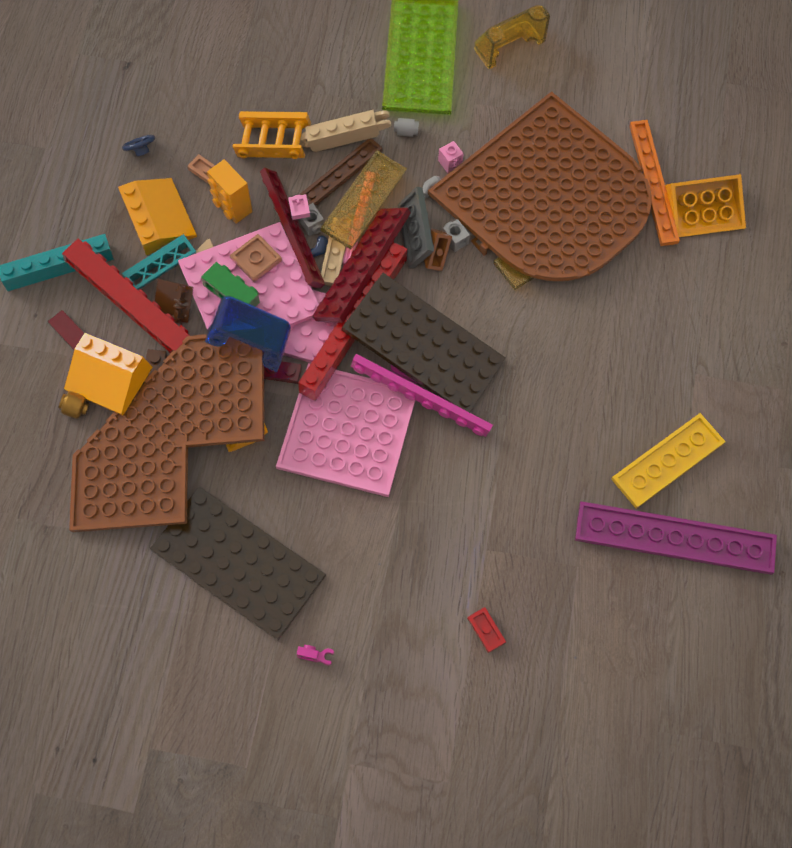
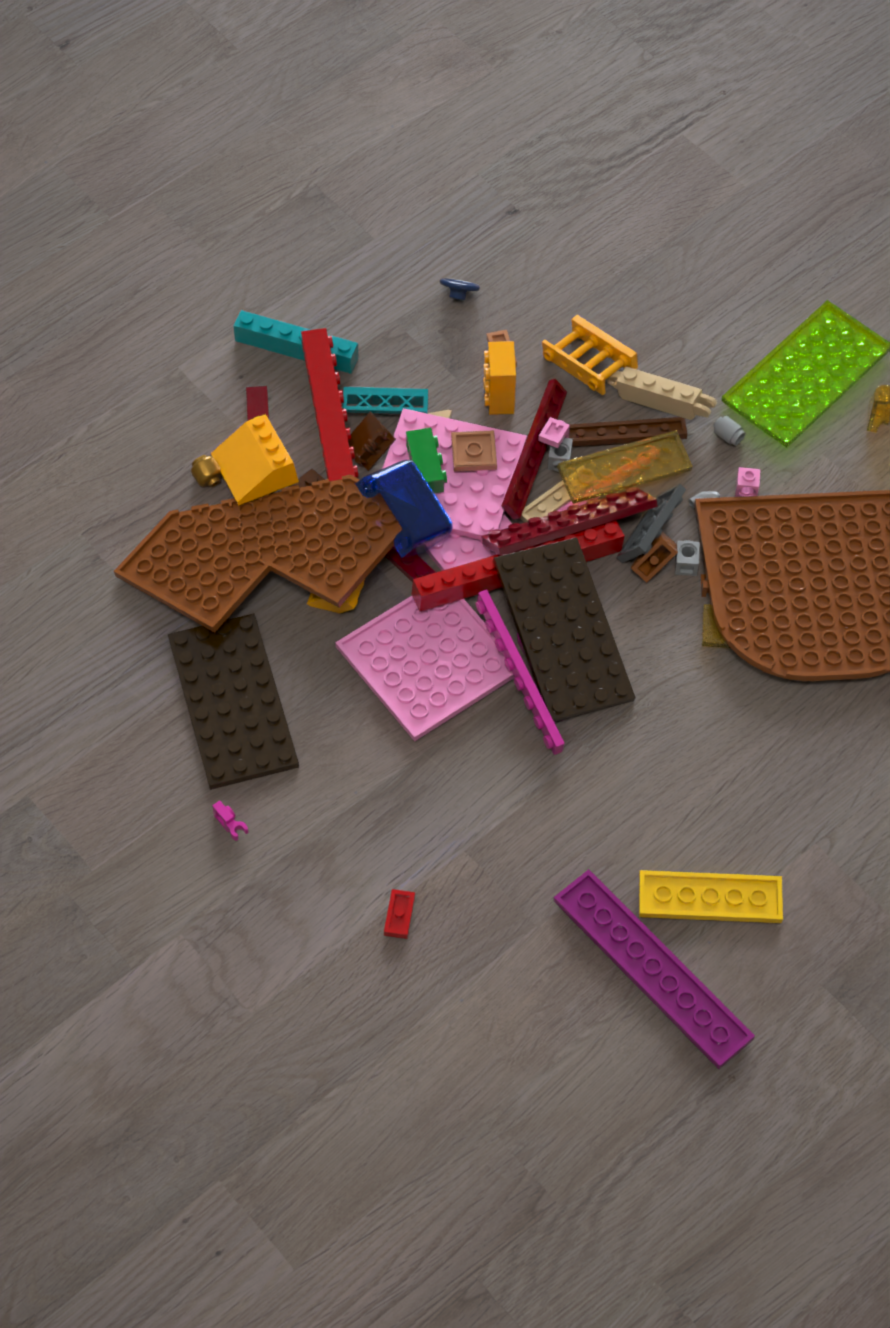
camera: 40 degrees right, 10 degrees down
light orange slope [118,178,197,256] -> none
dark blue arm [310,235,328,257] -> none

